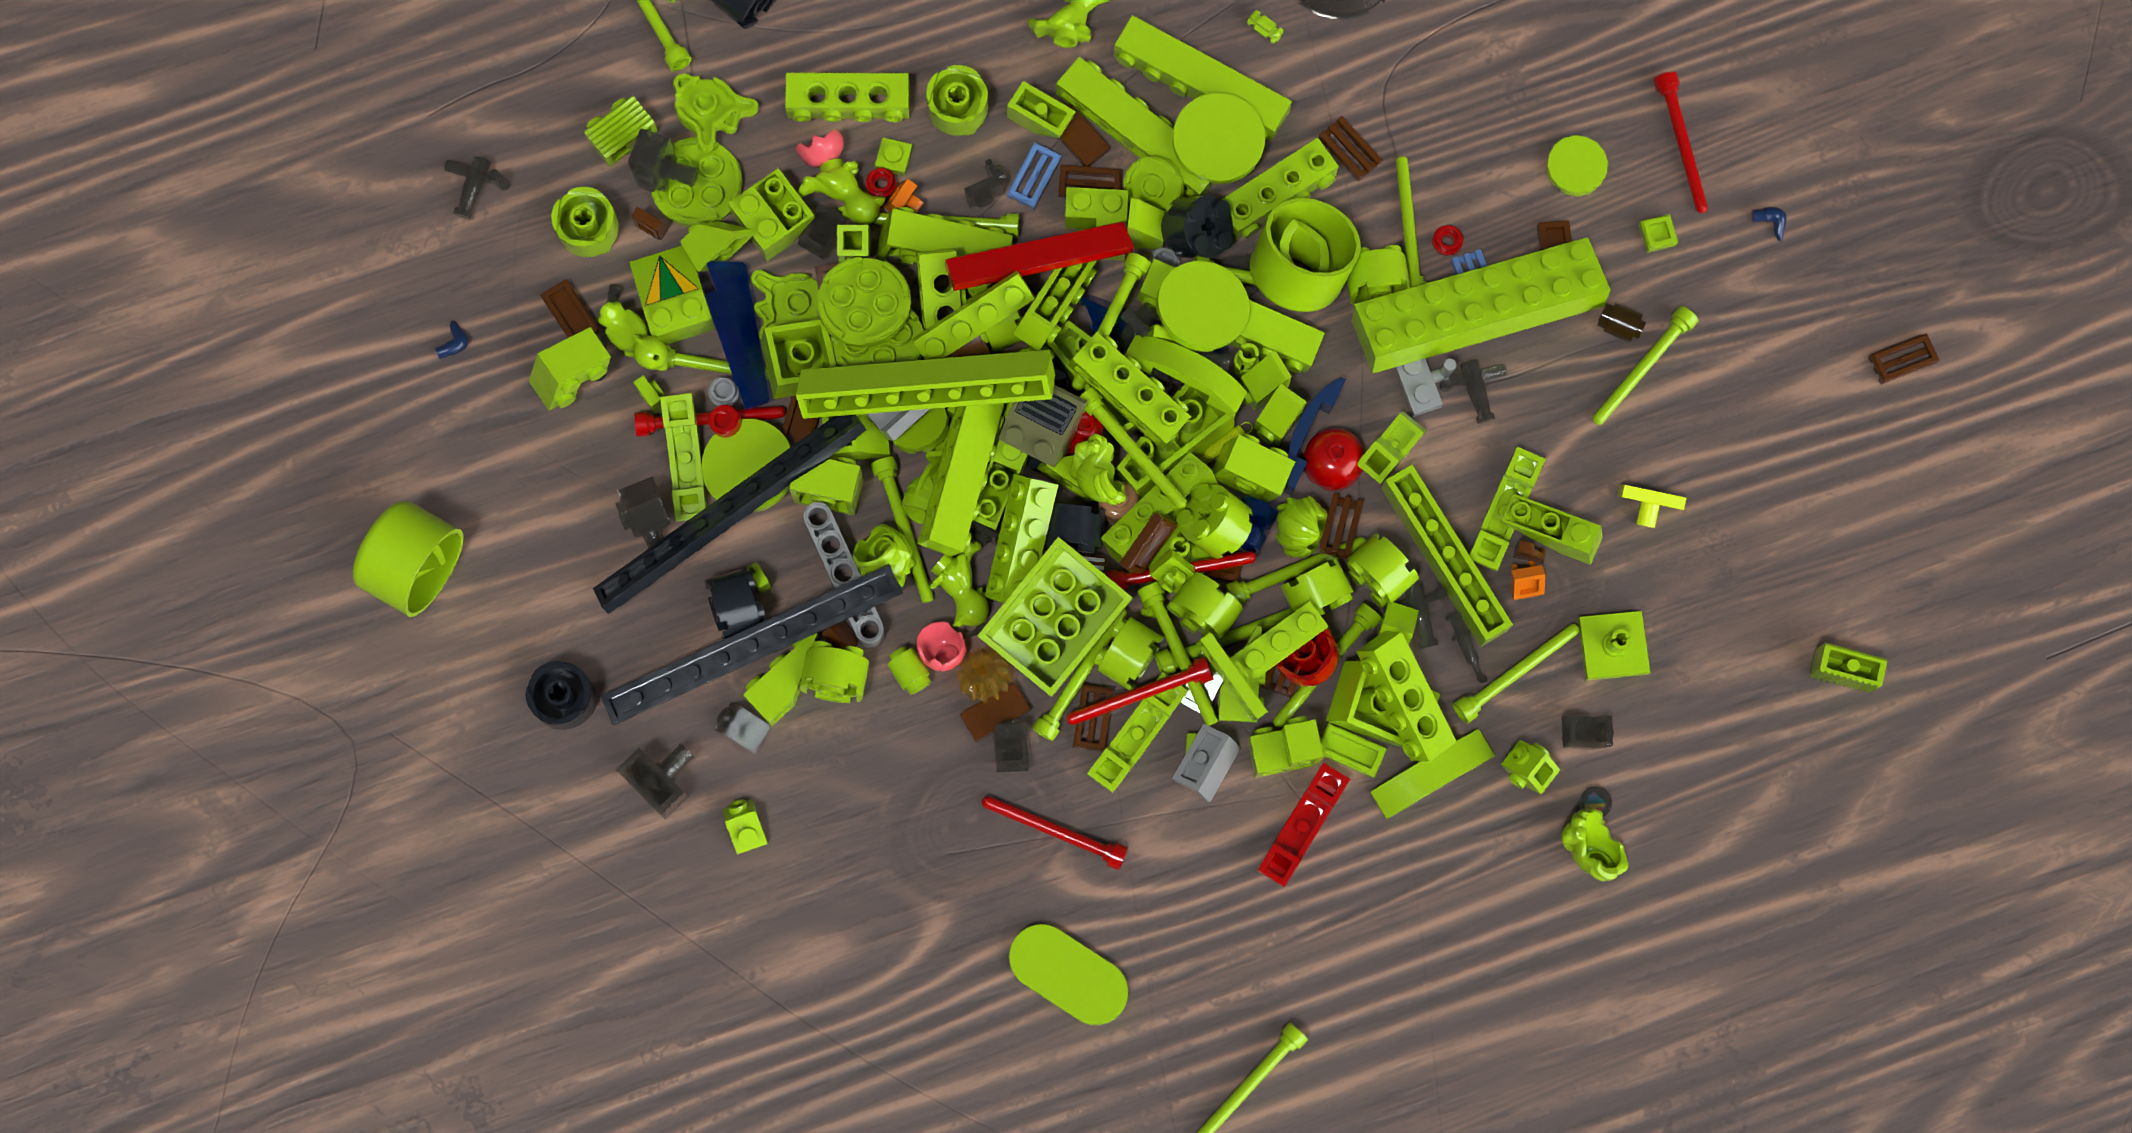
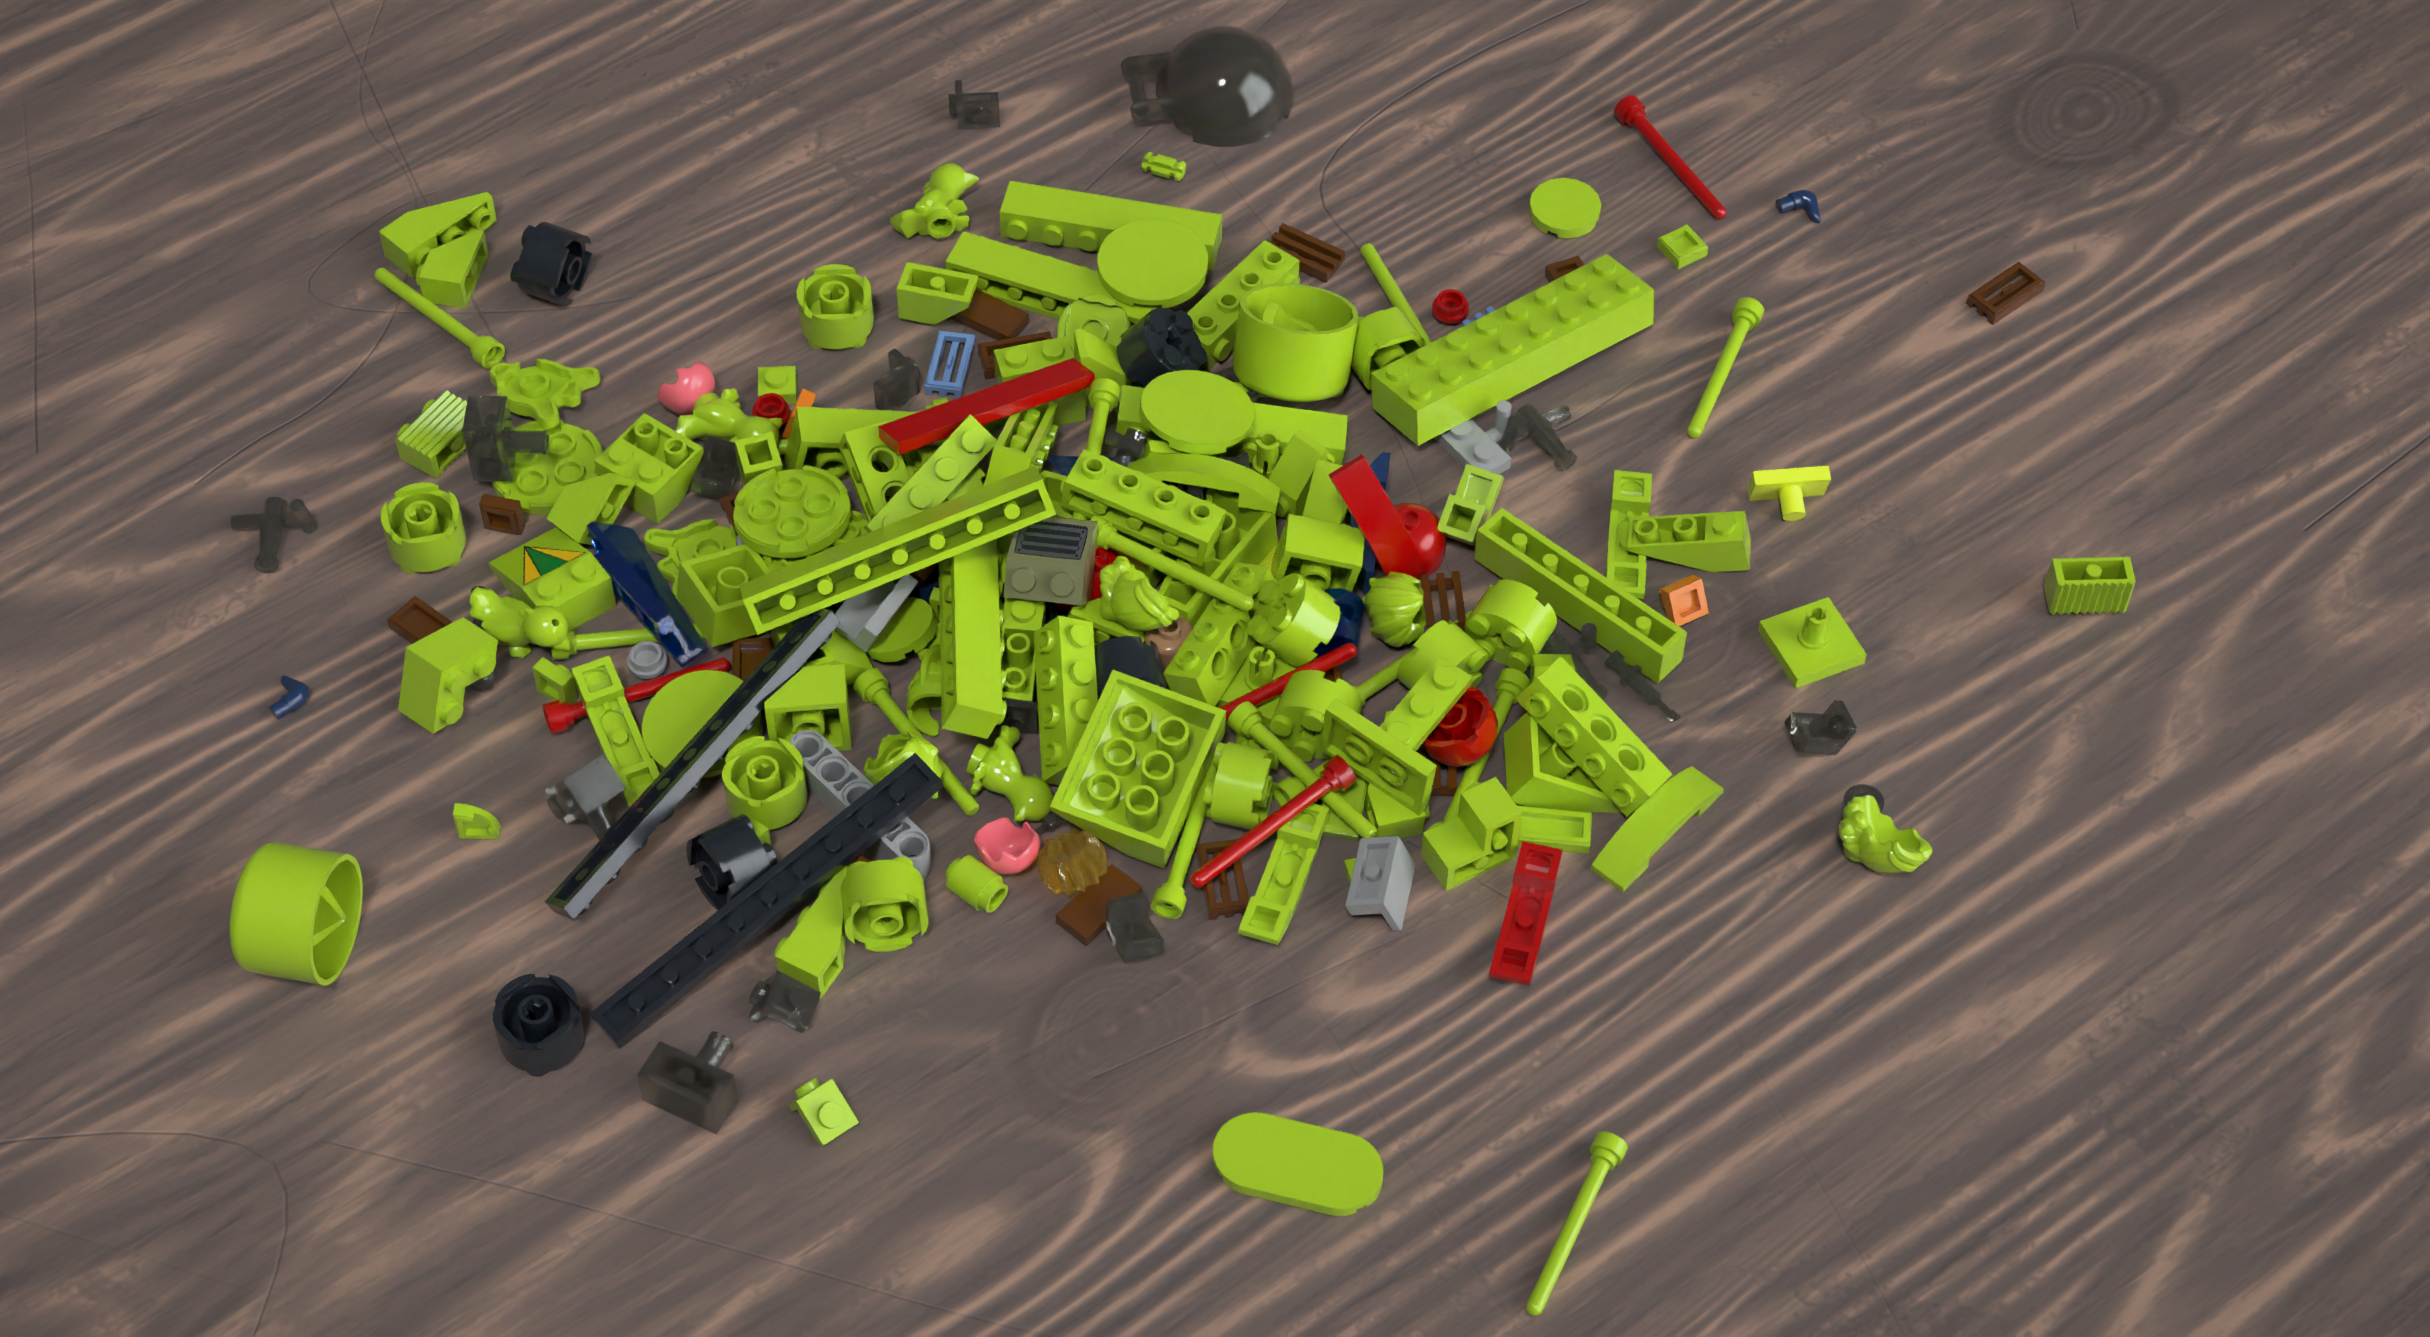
camera: 15 degrees left, 25 degrees down
red tile [708,405,742,438] -> none
lime brick [785,73,910,122] -> none
red piece [982,796,1128,871] -> none
reddish brown tile [1119,512,1178,575] -> none
lime tile [1149,549,1195,593] -> none
lime piece [1452,624,1579,724] -> none
lime brick [1501,740,1560,795] -> none
reddish brown tile [1513,540,1546,564] -> none
dark brown brick [1597,303,1646,342] -> none
none -> lime tile [453,803,501,839]
none -> lime brick [722,736,807,832]
none -> red slope [1328,454,1427,578]

